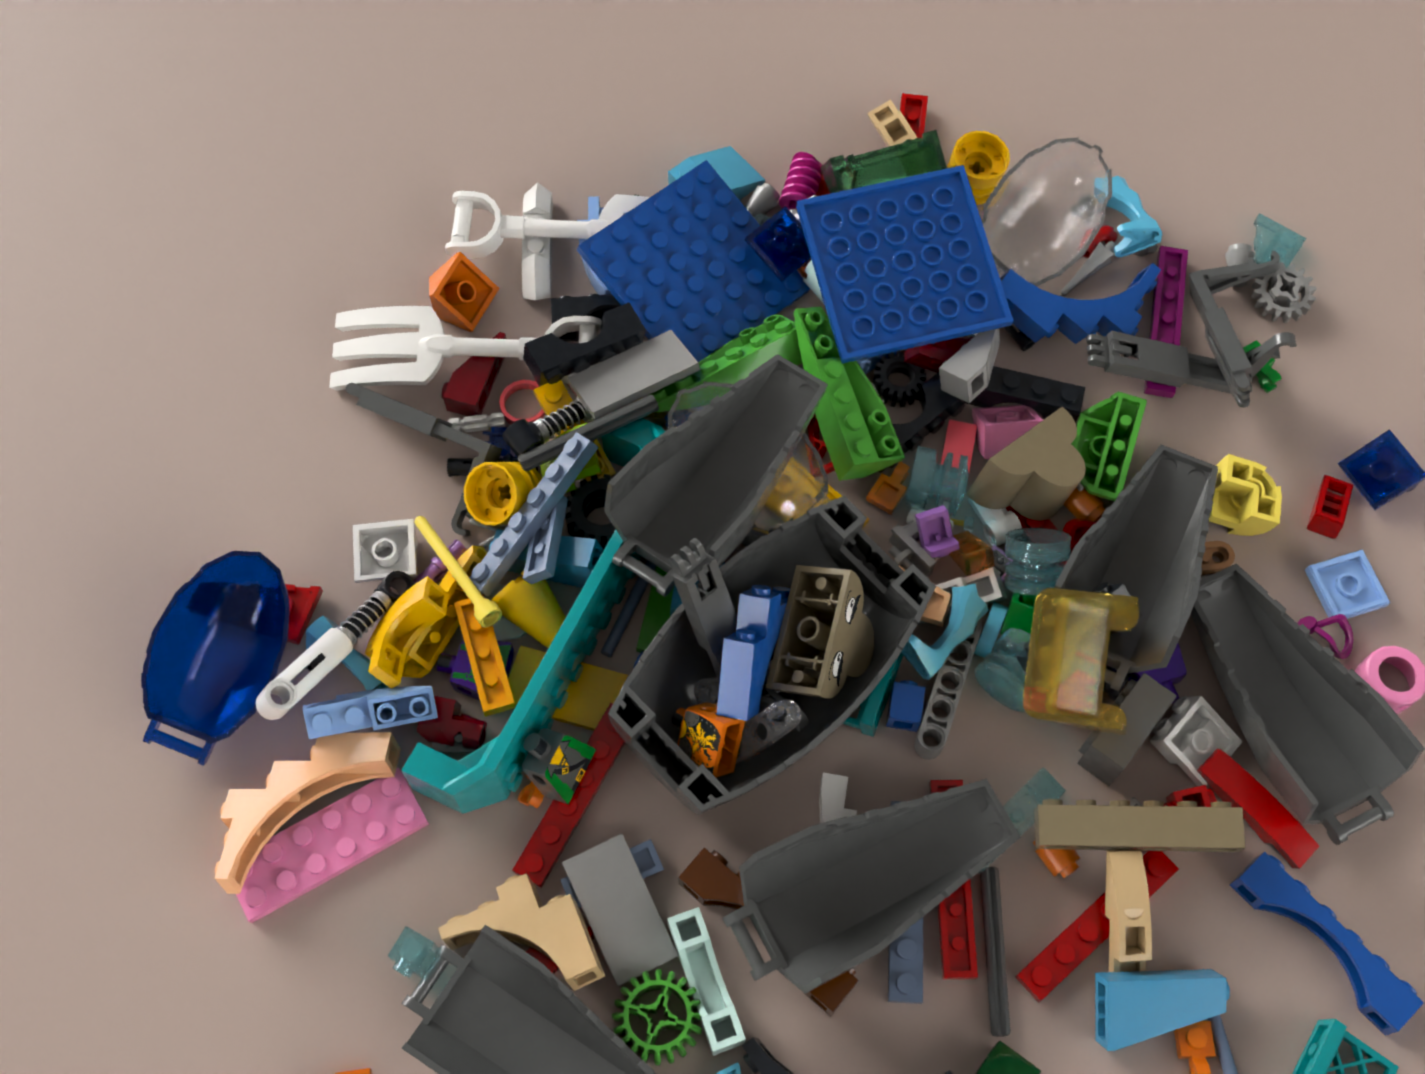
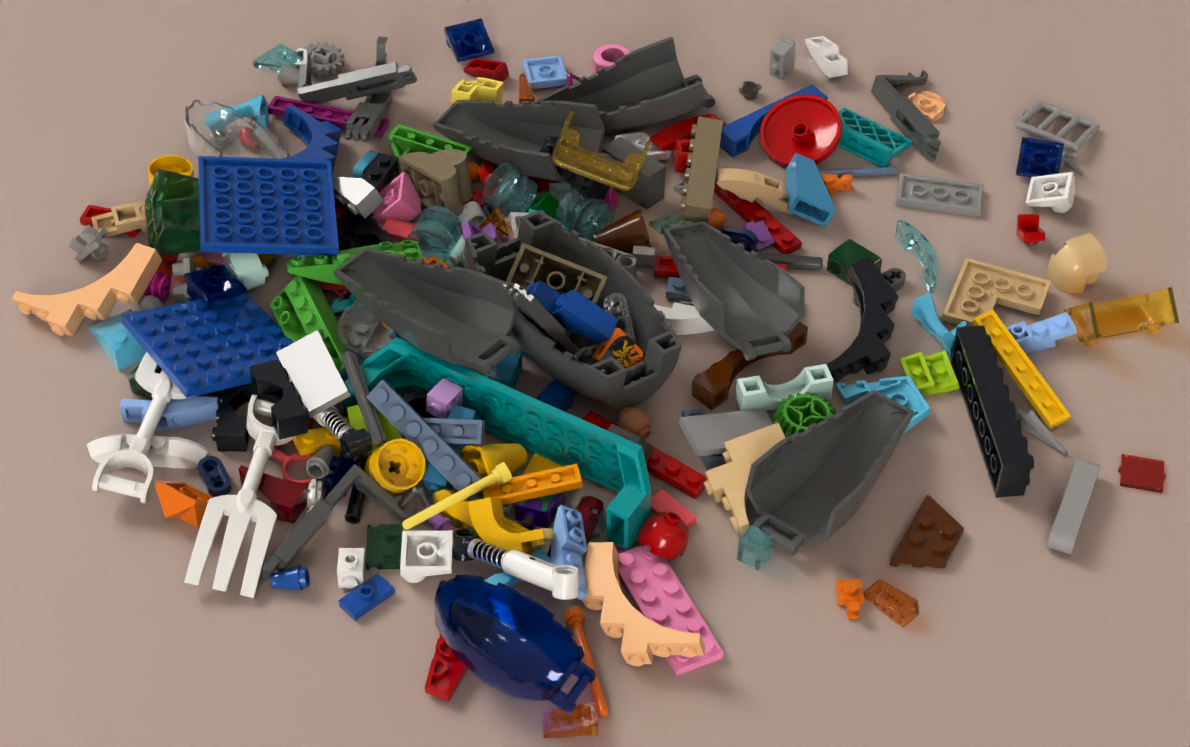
camera: 85 degrees left, 20 degrees down
none -> light nougat arch [12,243,162,337]
none -> light grey hips [69,225,109,263]
none -> dark blue plate [198,456,232,497]
none -> blue cone [270,565,310,591]
none -> light grey cone [306,445,334,479]
none -> white brick [337,548,366,589]
none -> blue plate [338,573,395,621]
none -> medium azure beam [352,150,378,178]
none -> clear green plate [365,524,404,570]
none -> lavender brick [426,378,463,419]
none -> clear orange slope [519,74,535,104]
none -> clear orange slope [542,703,598,738]
none -> orange piece [563,606,609,717]
none -> reddish brown cone [590,209,652,253]
none -> nougat head [617,407,652,440]
none -> light grey slope [633,246,656,268]
none -> red cylinder [637,512,689,559]
none -> coral tile [651,489,697,528]
none -> dark blue plate [719,226,758,252]
none -> clear smoke plate [739,81,762,100]
none -> medium lavender bracket [742,220,775,252]
none -> red dish [760,94,843,167]

